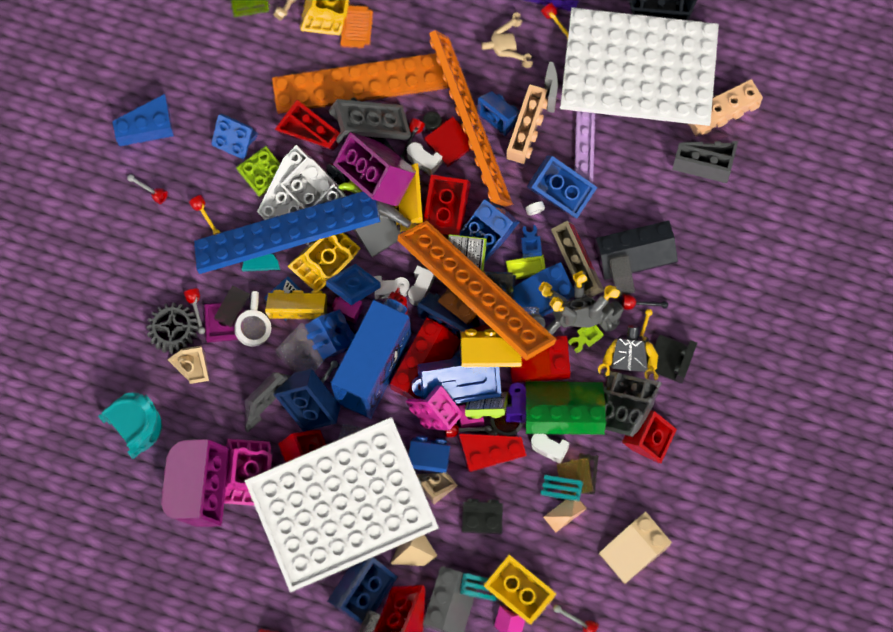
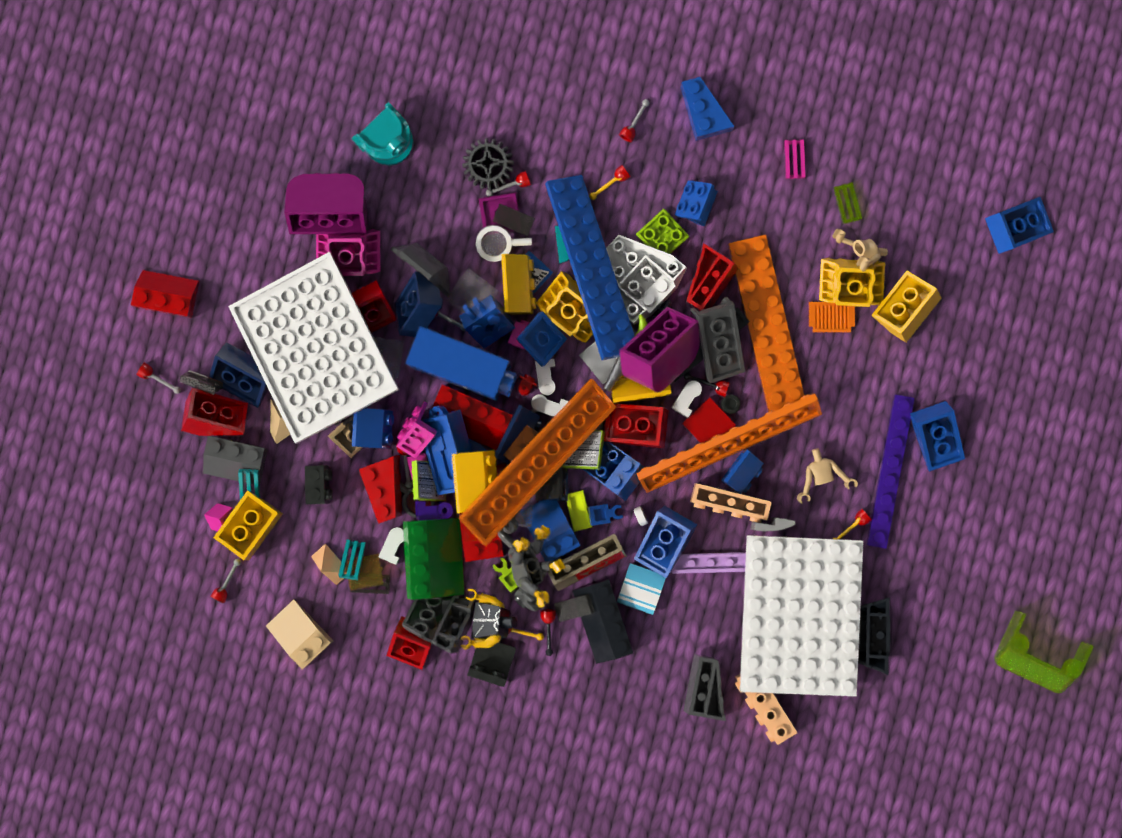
camera: 85 degrees right, 15 degrees up
tan slope [167,346,209,384] -> none
none -> slope [617,563,666,615]
none -> dark pink tile [784,139,806,179]

